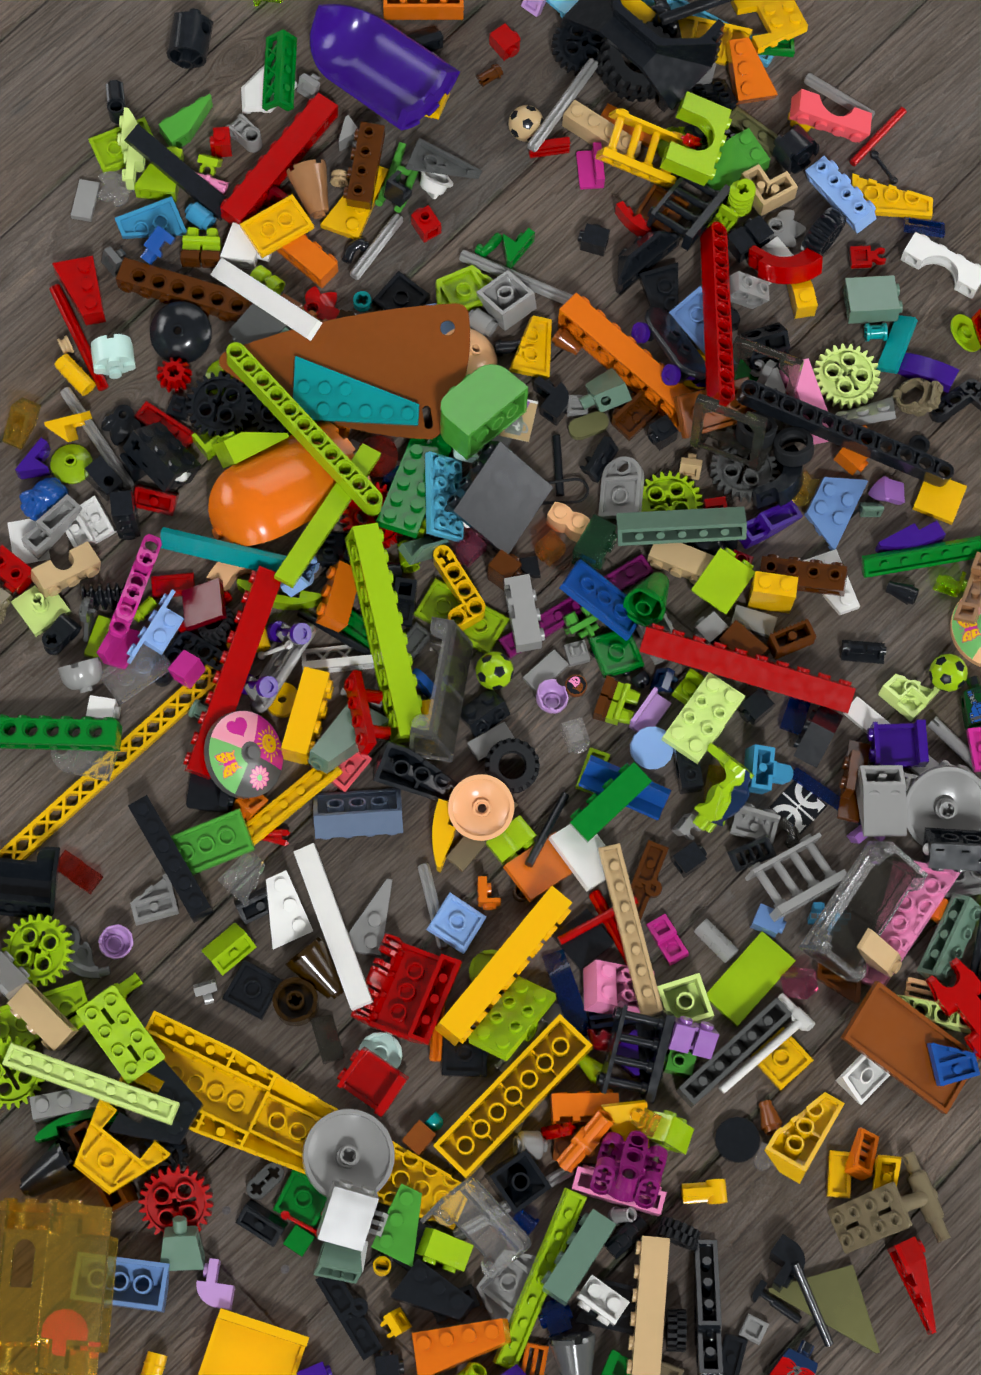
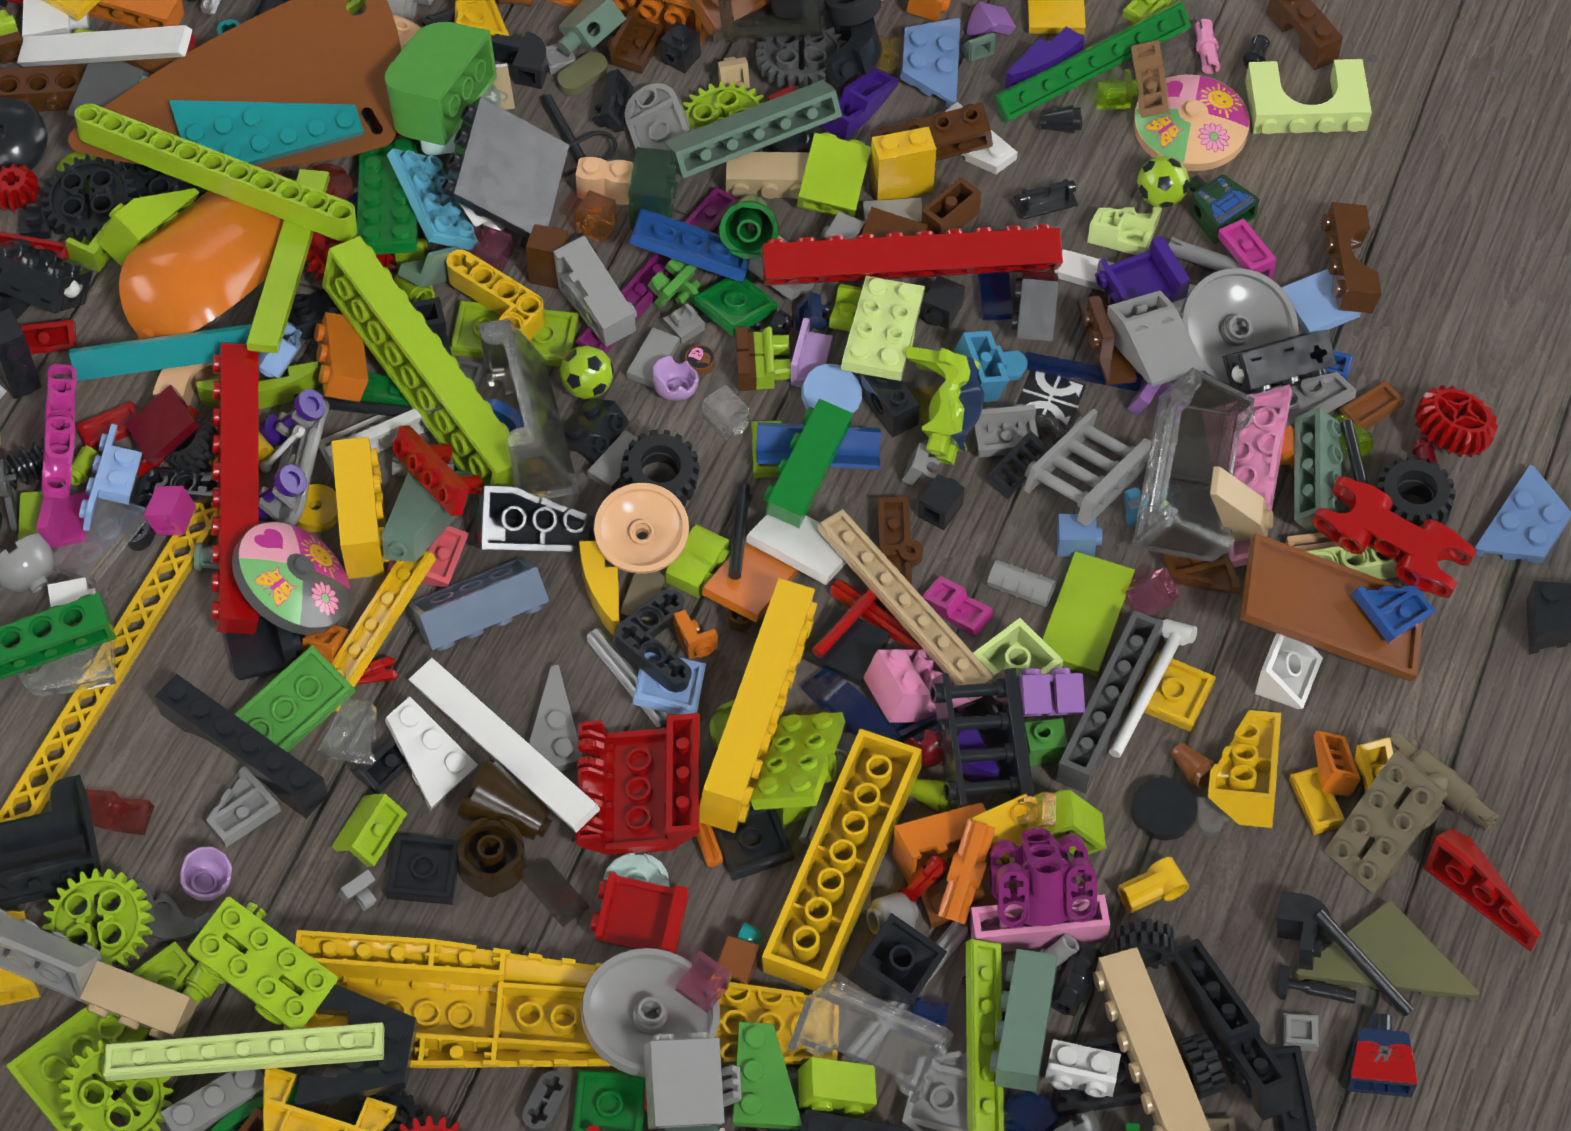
camera: 20 degrees left, 15 degrees down
none -> black beam [613,589,692,693]
none -> clear pink panel [676,951,733,1013]

